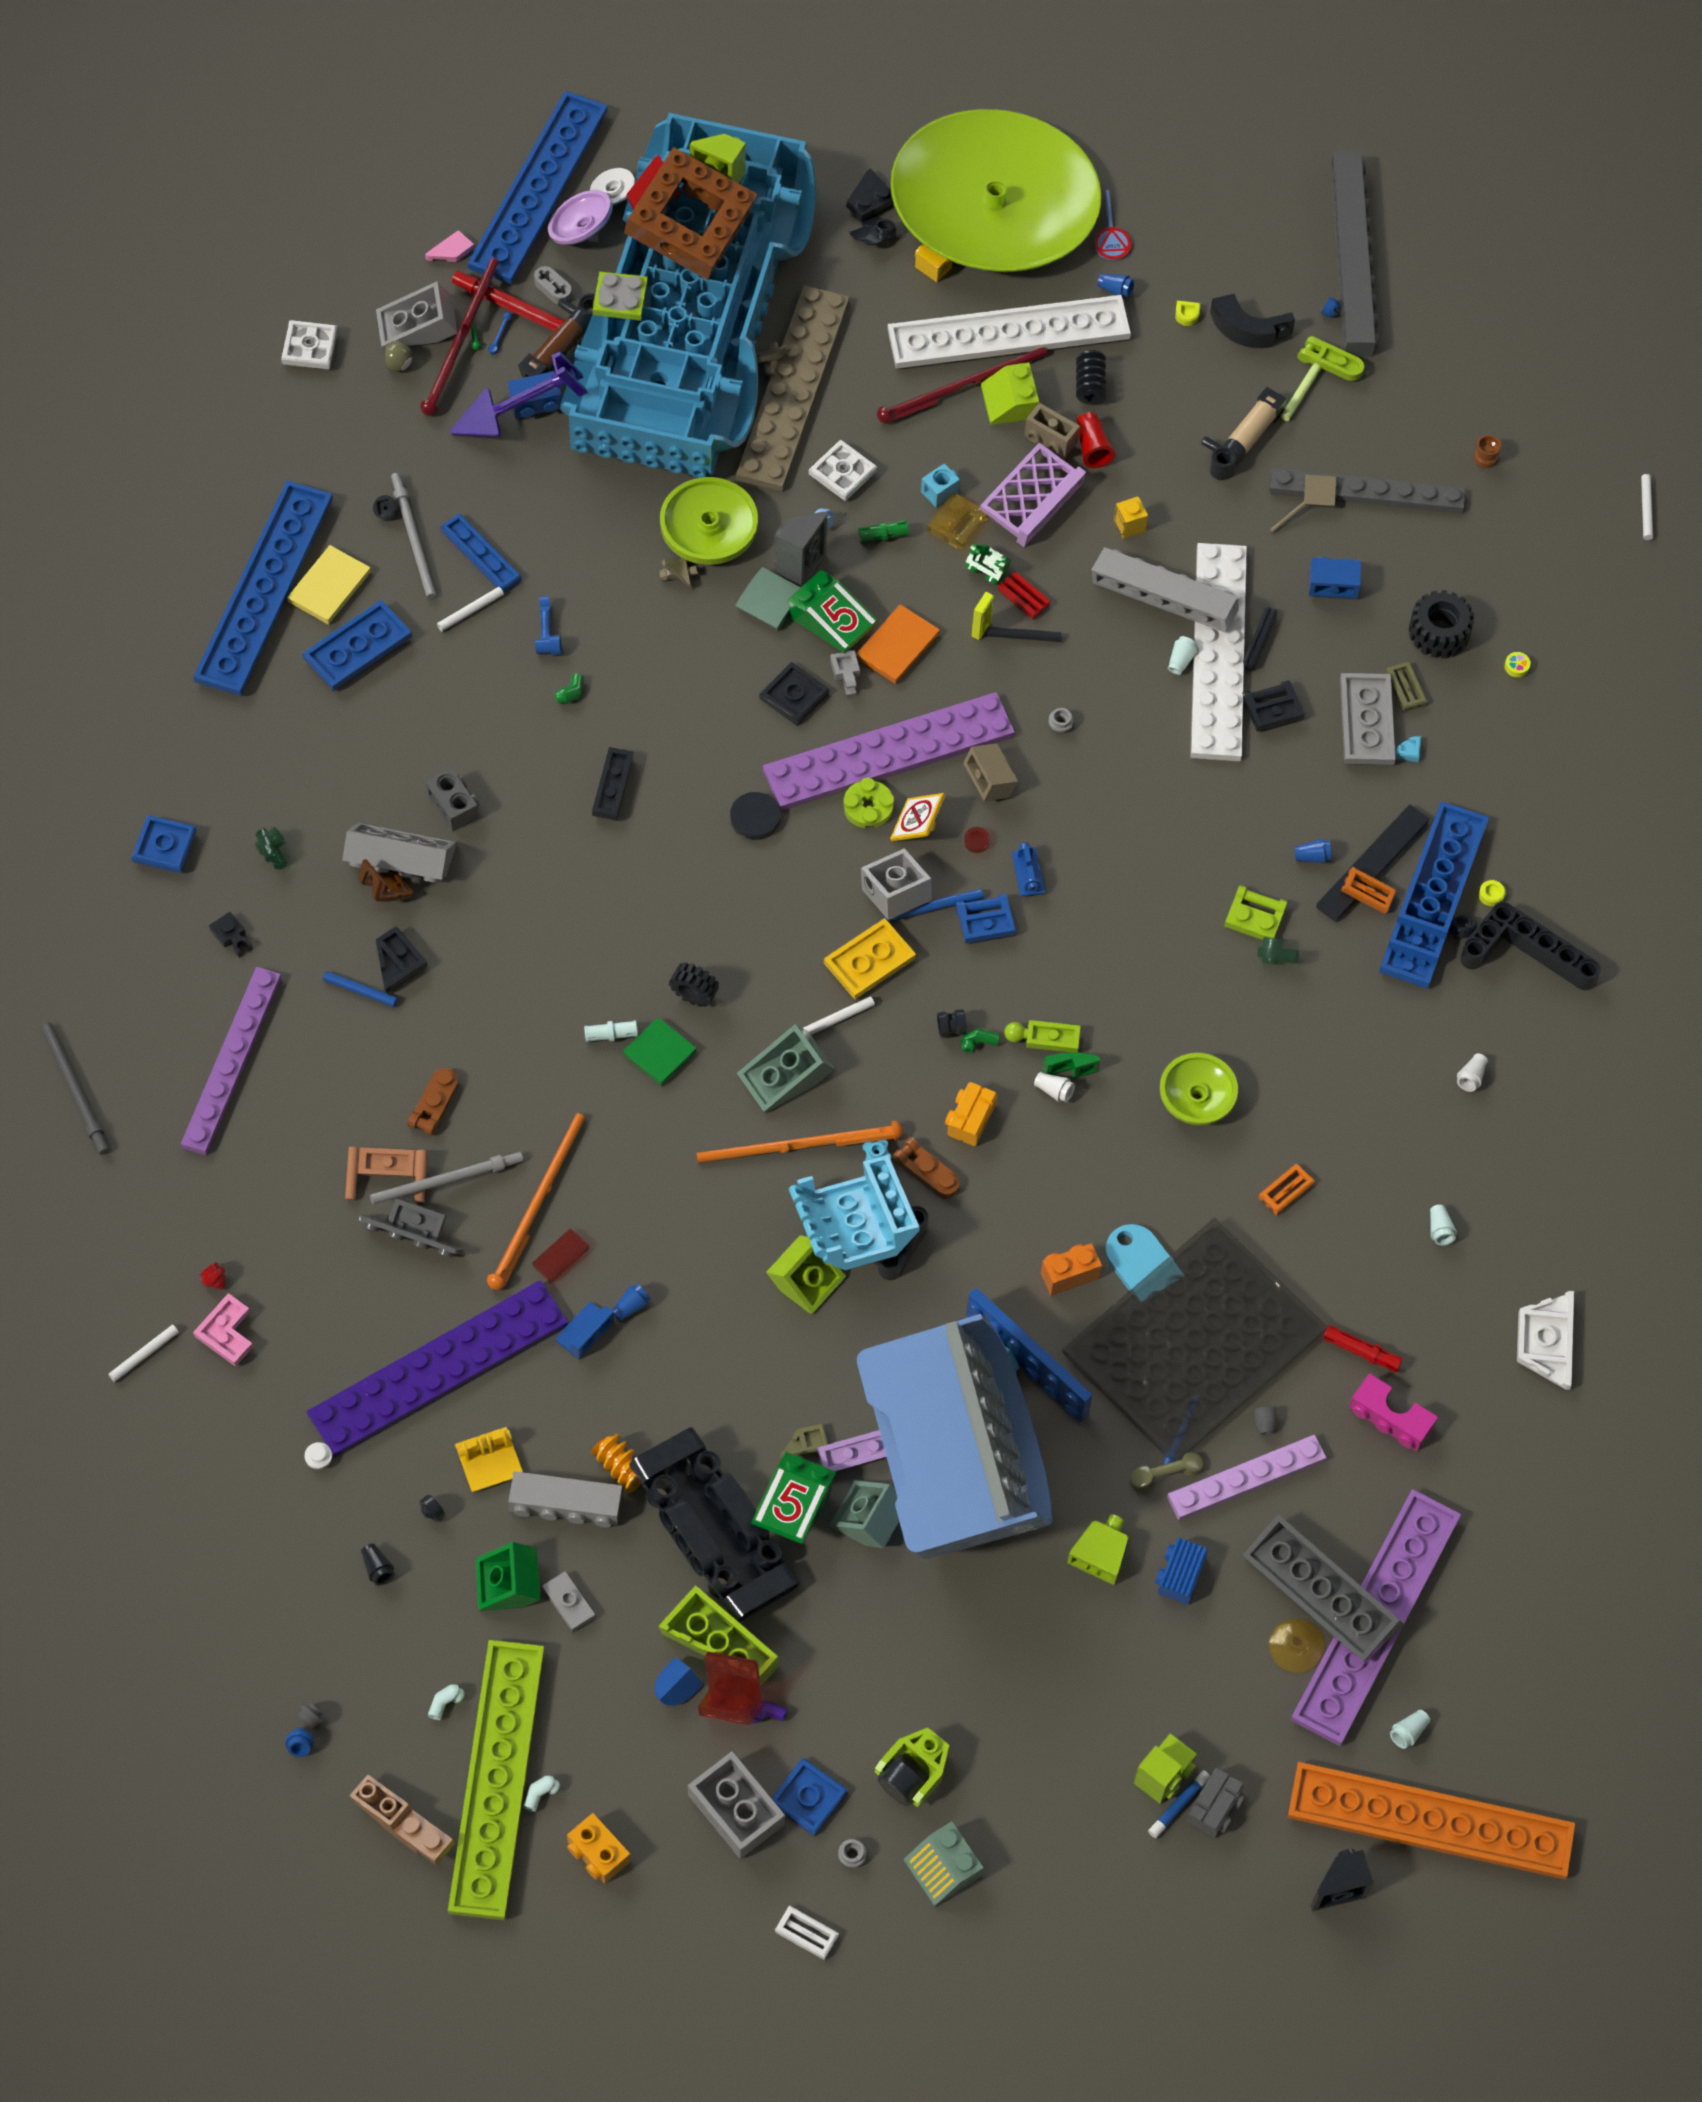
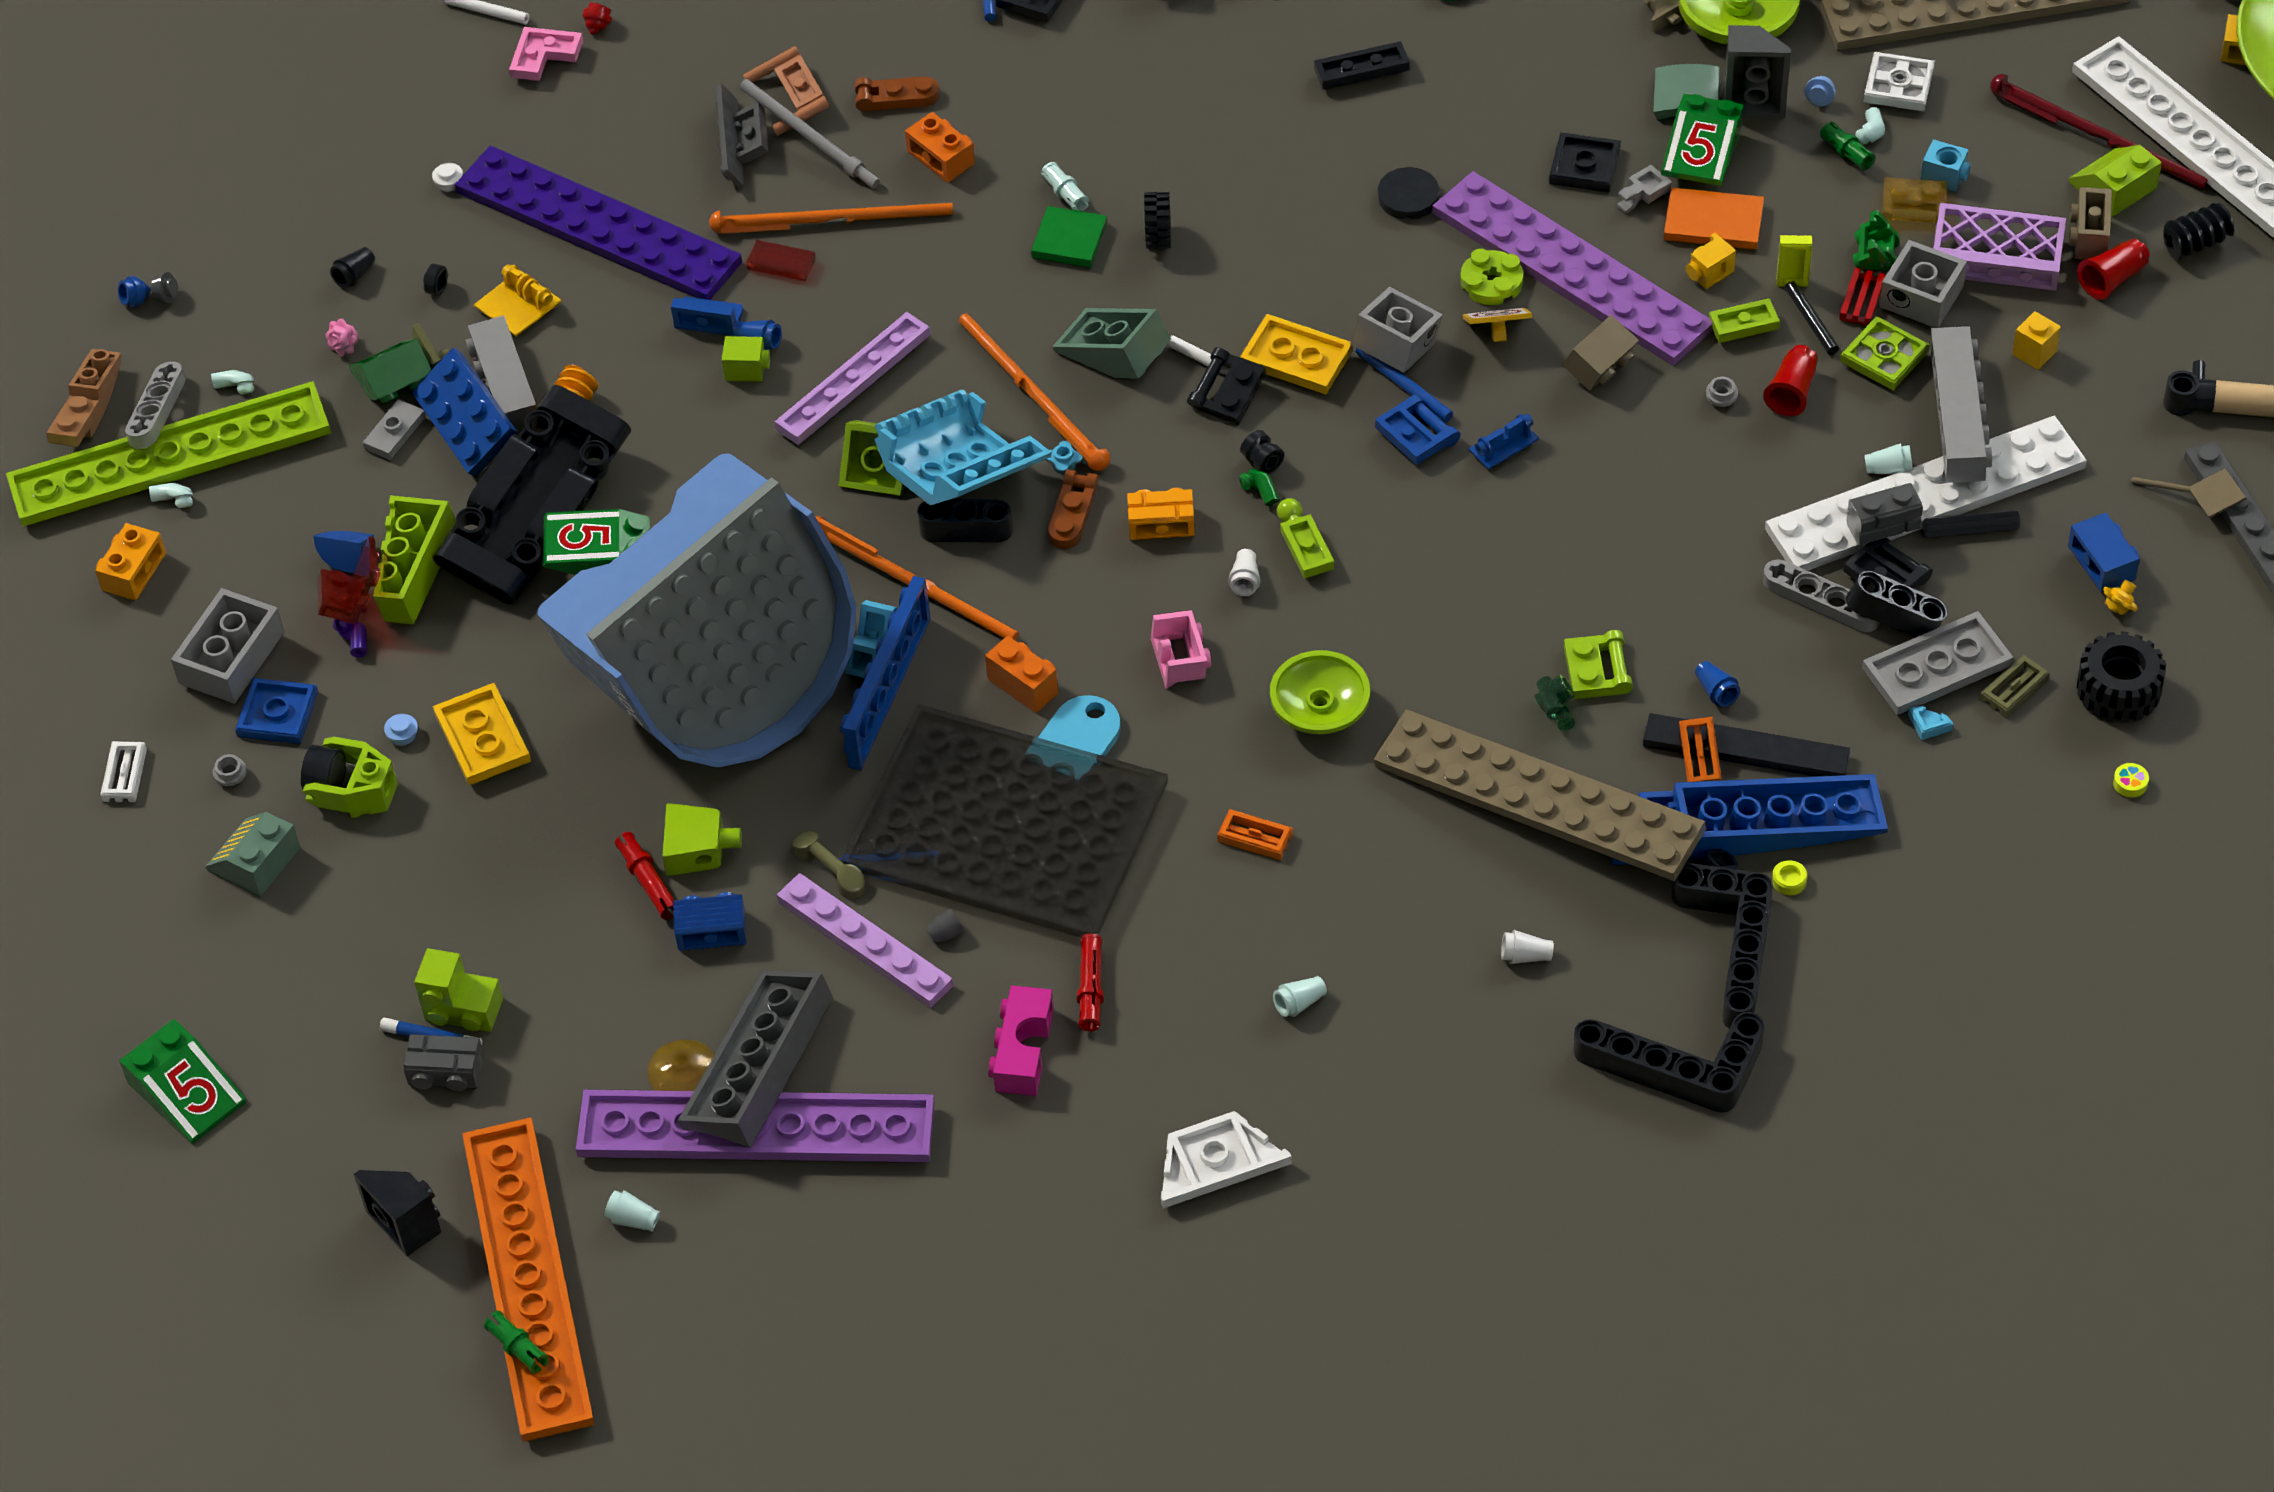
camera: 70 degrees right, 10 degrees down
clear red tile [964,827,990,853] -> none
green slope [1043,1053,1100,1079] -> none
none -> green slope [119,1019,247,1144]
none -> light grey beam [125,362,186,449]
none -> bright pink plant [325,319,358,357]
none -> light blue plate [384,714,418,746]
none -> olive piece [412,322,449,369]
none -> blue plate [412,348,517,477]
none -> yellow plate [432,683,531,786]
none -> green pin [484,1310,549,1374]
none -> red pin [614,832,675,920]
none -> lime brick [722,336,770,382]
none -> lavender plate [774,312,930,445]
none -> orange bar [815,516,1019,641]
none -> orange brick [905,112,975,183]
none -> bright pink window [1151,610,1211,689]
none -> black plate [1187,347,1266,425]
none -> dark tan plate [1373,709,1706,881]
none -> black beam [1573,1012,1765,1113]
none -> yellow brick [1685,233,1736,289]
none -> lime plate [1709,298,1780,343]
none -> red plant [1763,345,1818,417]
none -> light grey beam [1763,559,1880,632]
none -> lime piece [1840,316,1930,391]
none -> dark grey brick [1846,483,1923,545]
none -> black beam [1846,571,1947,638]
none -> light aqua arm [1855,107,1885,145]
none -> light grey brick [1880,240,1967,328]
none -> yellow plant [2103,580,2138,615]

